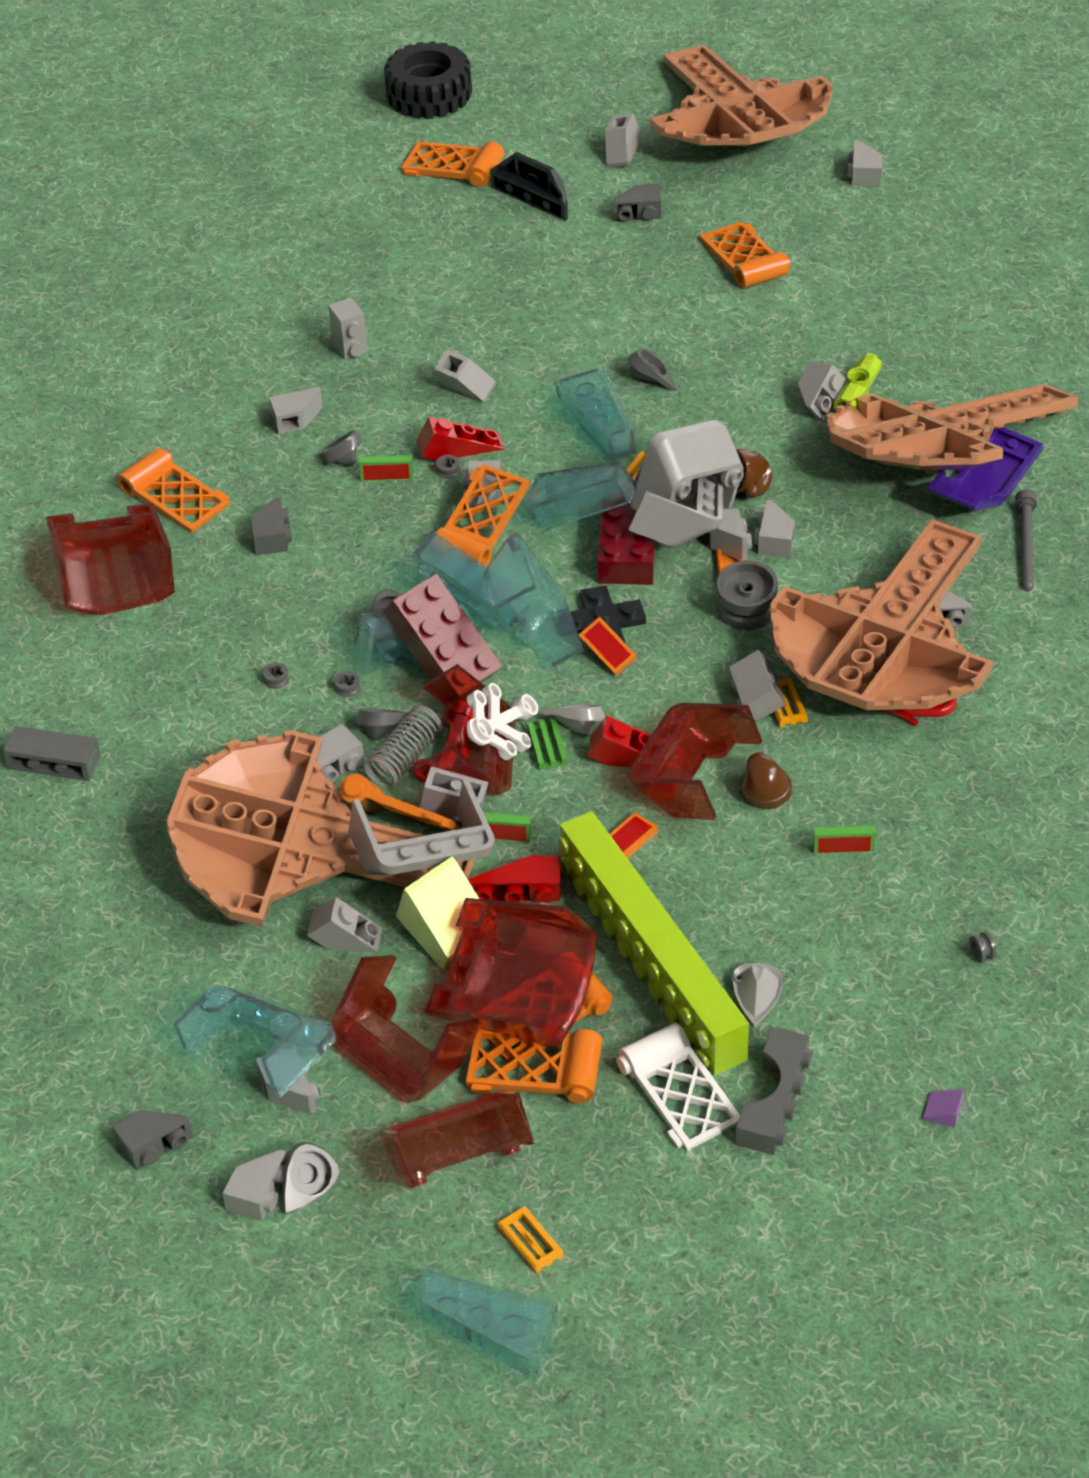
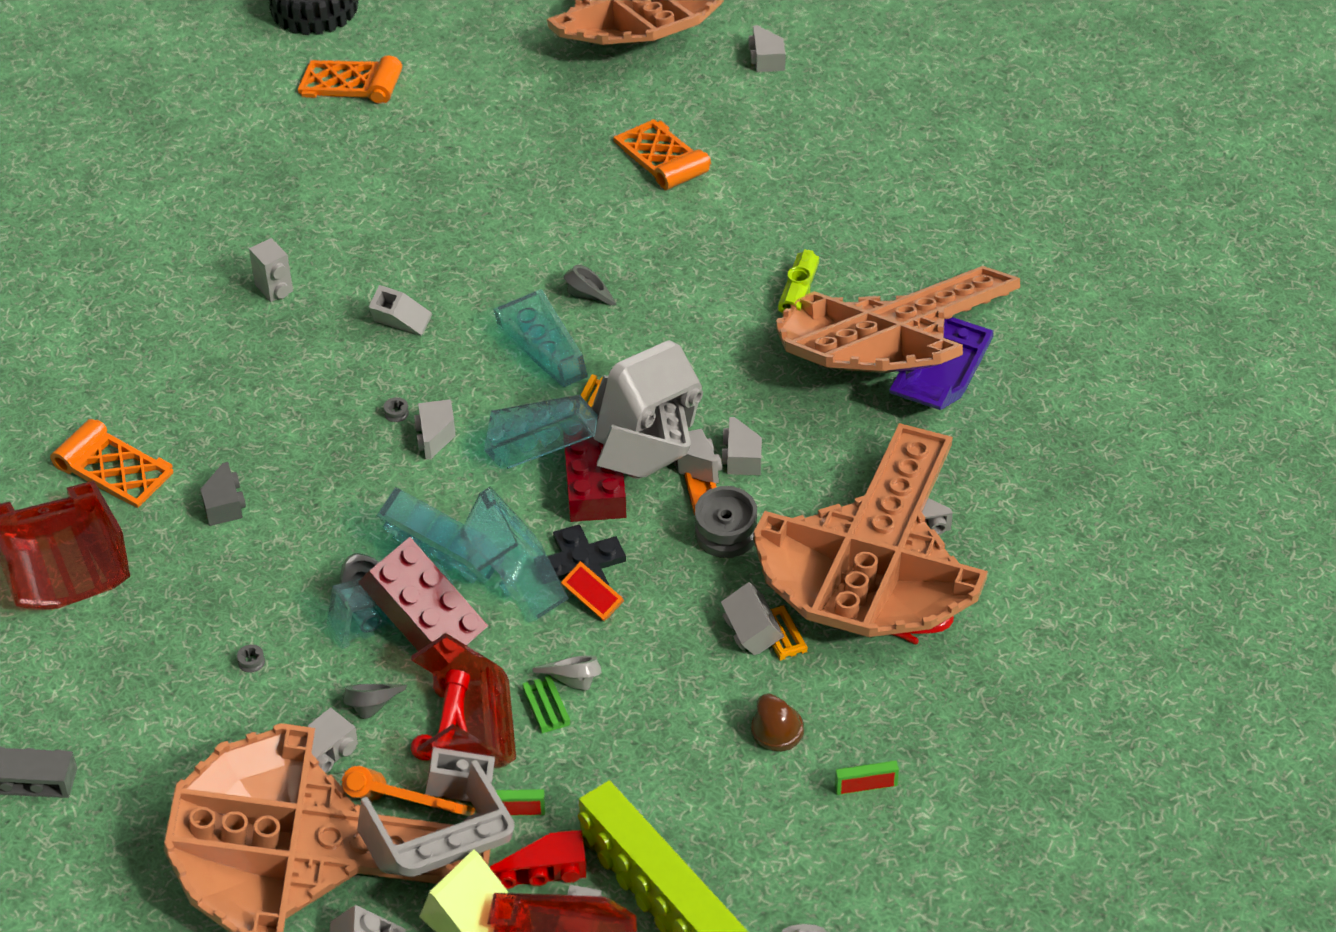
camera: 10 degrees left, 0 degrees up
light grey slope [269,387,323,434] -> none
dark grey piece [321,430,362,466] -> none
dark grey bush [334,671,360,697] -> none
tile [359,455,413,481] -> none
light grey piece [365,705,442,788] -> none
red slope [416,417,504,460] -> none
orange piece [430,464,531,570] -> none
white plant [467,683,538,760] -> none
black wedge [490,152,568,221] -> none
red slope [587,715,684,772] -> none
light grey slope [605,113,643,167] -> none
tile [610,812,658,859] -> none
dark grey slope [613,184,661,221] -> none
clear red windscreen [627,703,763,820] -> none
reddish brown piece [736,449,772,499] -> none
light grey slope [798,362,846,421] -> none
dark grey bush [969,931,997,963] -> none
dark grey piece [1015,489,1037,592] -> none

